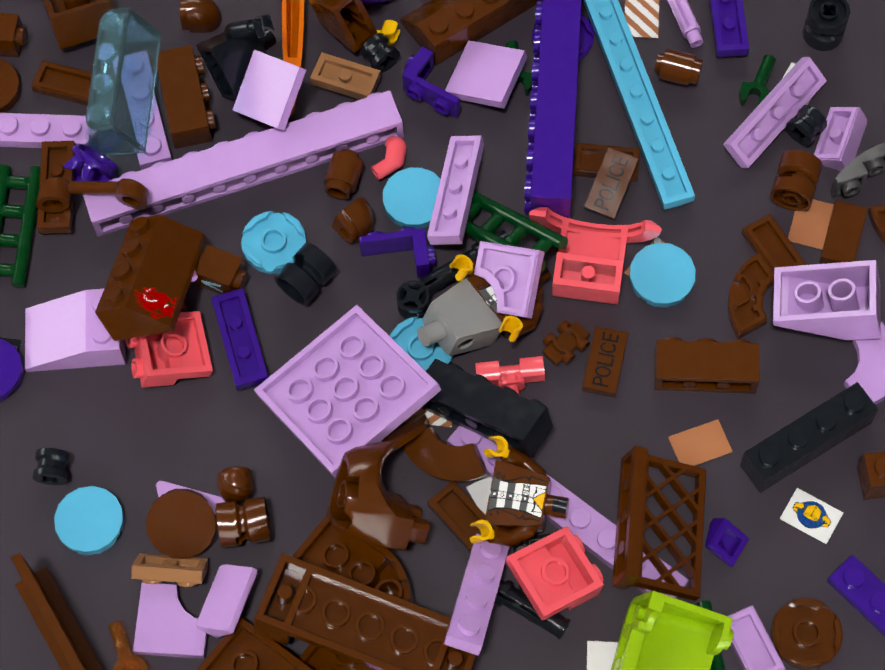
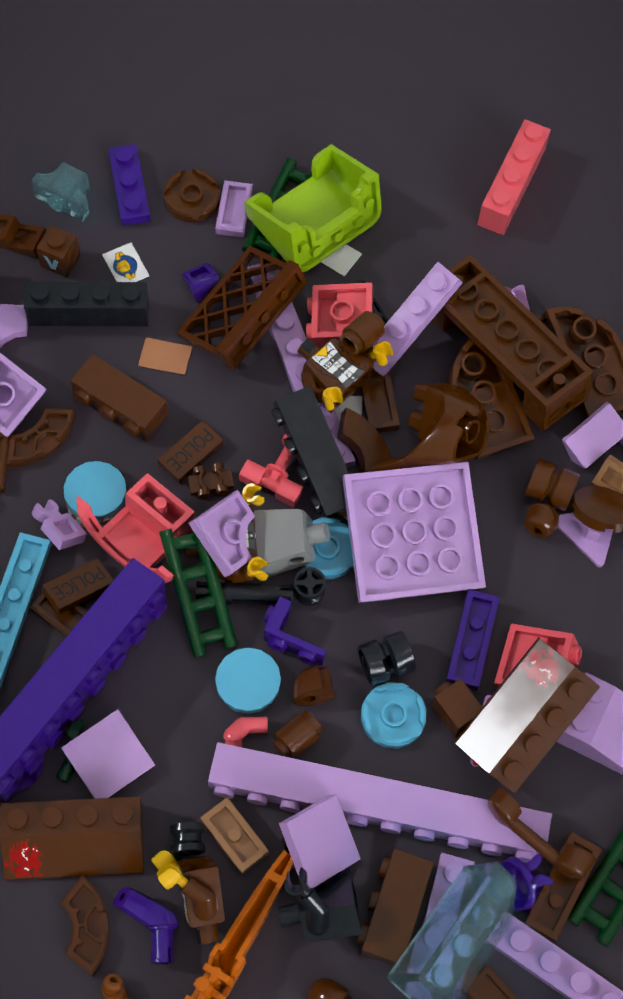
camera: 155 degrees left, 0 degrees up
dark purple bracket [402,46,460,118] -> none
lavender plate [427,135,484,245] -> none
none -> lavender plate [32,499,87,550]
none -> reddish brown brick [340,311,385,355]

